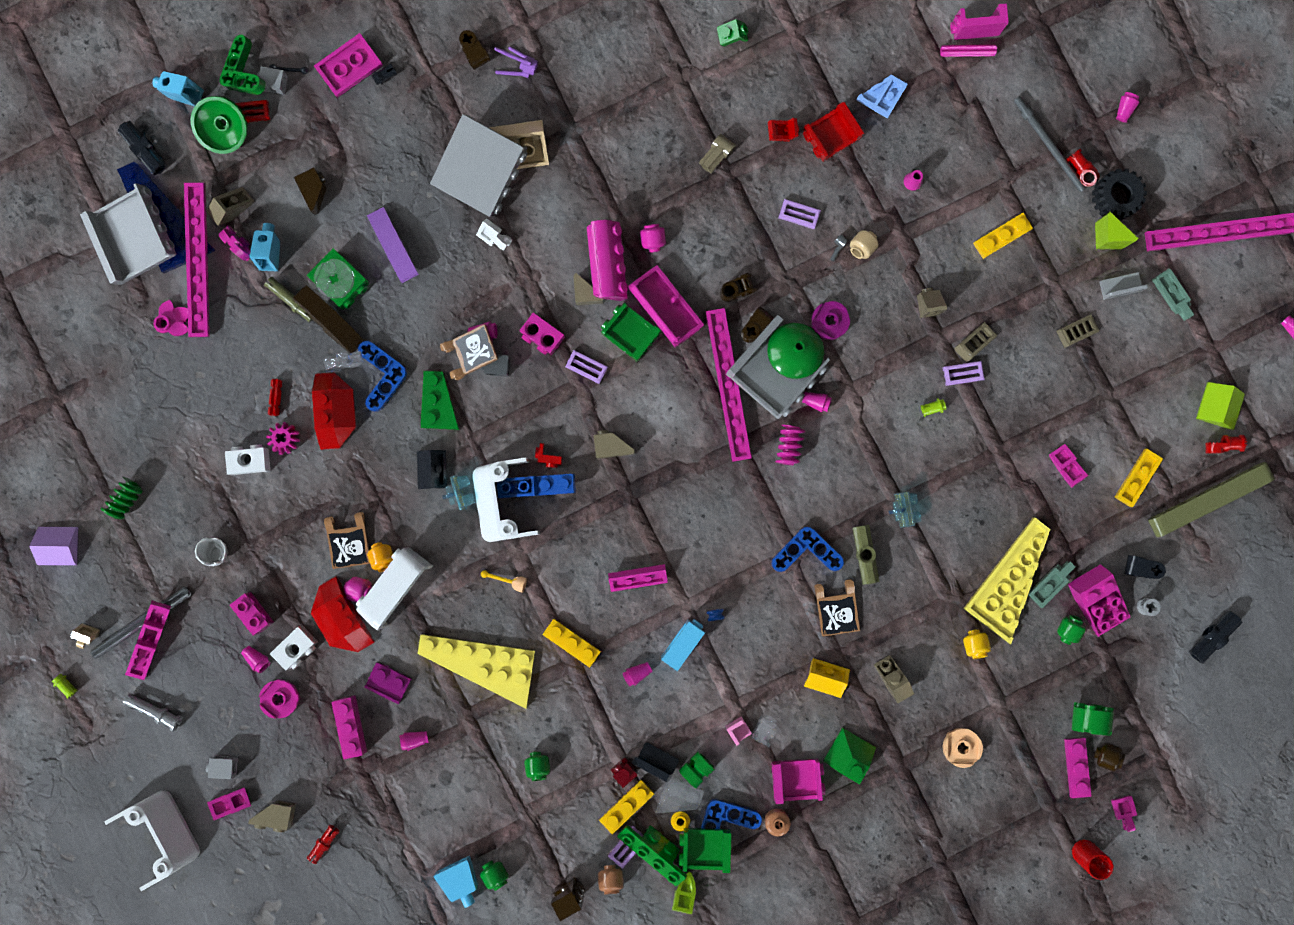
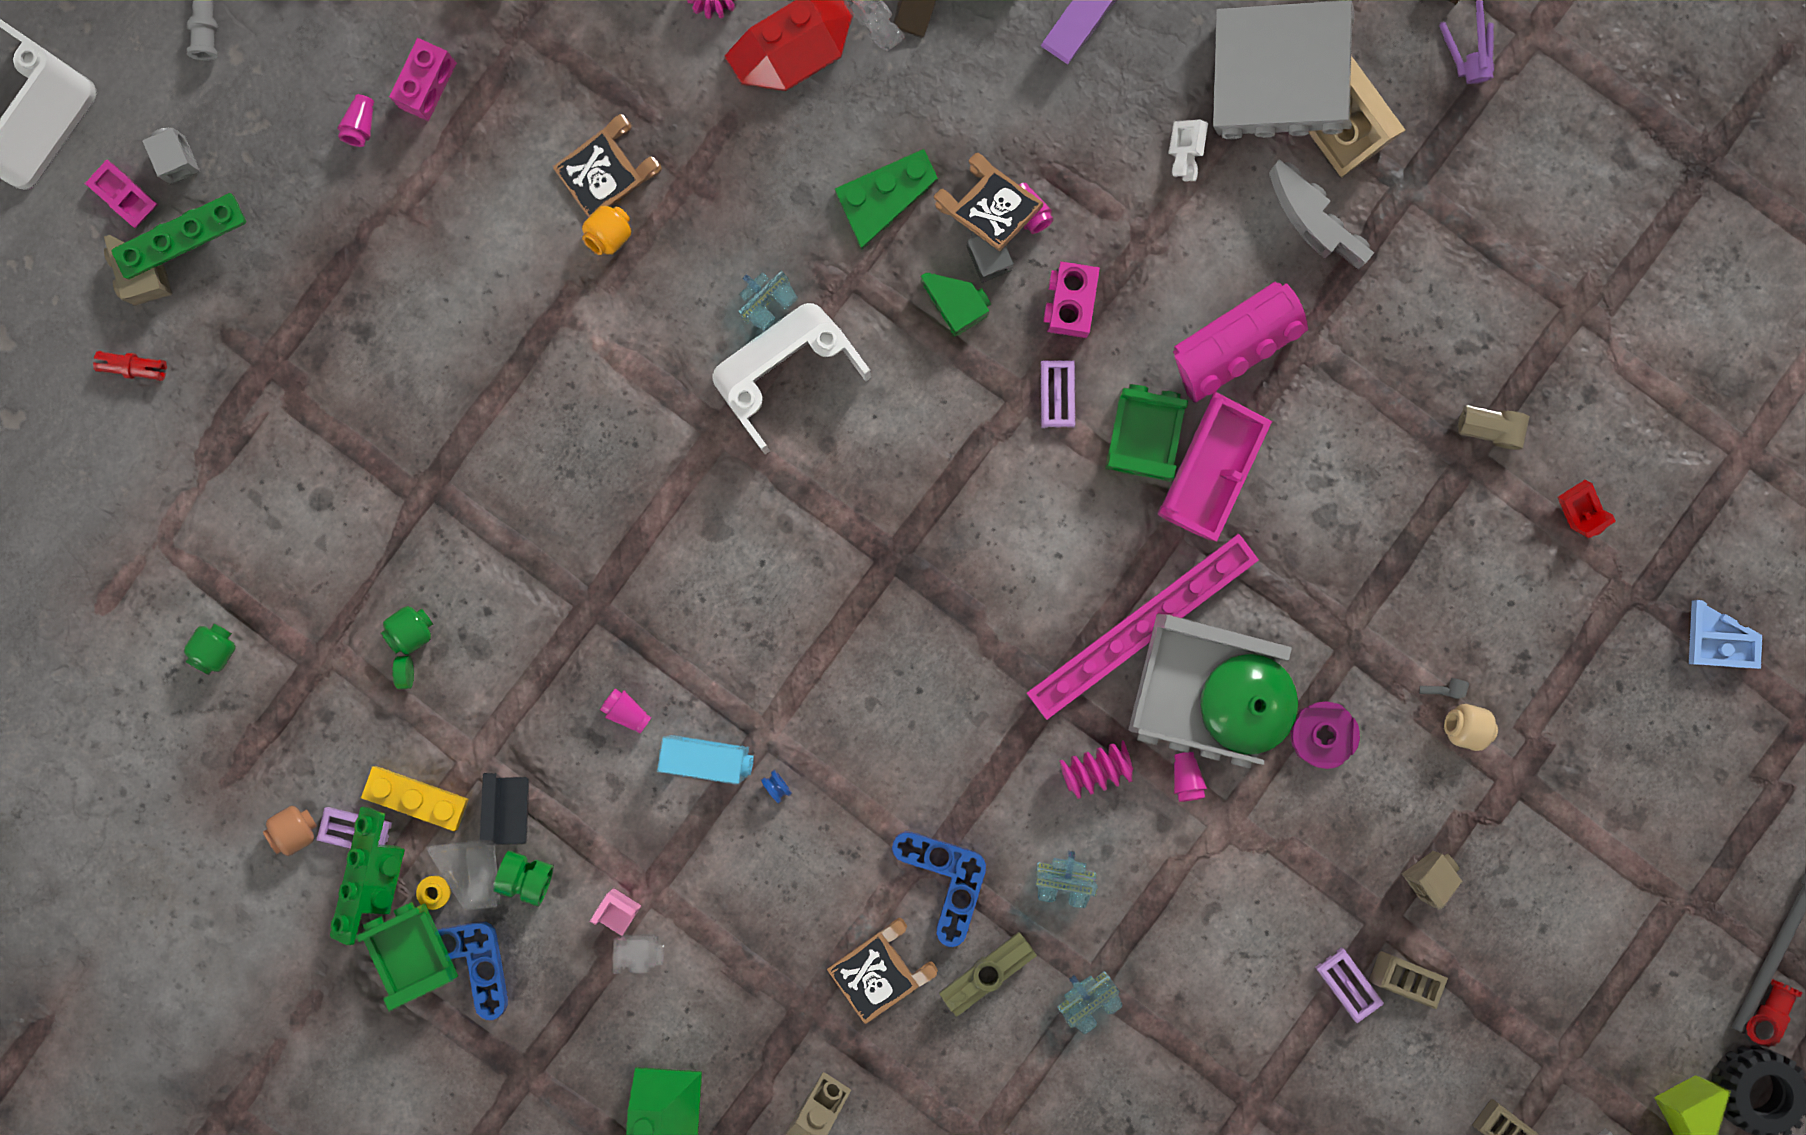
camera: 65 degrees right, 0 degrees up
dark pink plate [259,679,300,719] -> none
white brick [270,625,318,670] -> none
red wedge [311,576,375,652] -> none
dark pink brick [332,695,367,760] -> none
dark pink head [343,576,373,603] -> none
white windscreen [356,547,433,631] -> none
blue beam [358,341,407,412] -> none
magenta plate [364,662,412,704] -> none
dark pink cone [399,731,429,751] -> none
black panel [417,450,447,489] -> none
light yellow wing [418,634,535,709] -> none
medium azure torso [434,855,478,908] -> none
hinge [481,570,527,593] -> none
blue slope [497,474,576,498] -> none
red bracket [535,443,563,468] -> none
yellow plate [543,619,601,668] -> none
dark brown arch [551,877,585,921] -> none
dark tan slope [574,273,606,305] -> none
dark tan slope [593,430,635,459] -> none
dark pink plate [608,564,668,592] -> none
dark red brick [611,757,638,788] -> none
dark pink head [640,224,666,252] -> none
lime plate [672,872,696,914] -> none
bracket [717,19,748,47] -> none
dark brown piece [720,272,758,302] -> none
dark brown piece [741,306,775,343] -> none
nougat head [764,808,791,836] -> none
dark pink panel [771,758,825,804] -> none
lavender tile [778,199,821,229] -> none
red panel [803,102,864,162] -> none
yellow panel [804,658,850,698] -> none
dark pink cone [904,170,923,191] -> none
lime pin [920,398,946,417] -> none
yellow plate [973,213,1033,259] -> none
none -> green bracket [111,193,246,279]
none -> green tile [393,656,414,689]
none -> green slope [920,272,991,337]
none -> clear light blue hips [1036,850,1097,908]
none -> light grey slope [1269,159,1374,270]

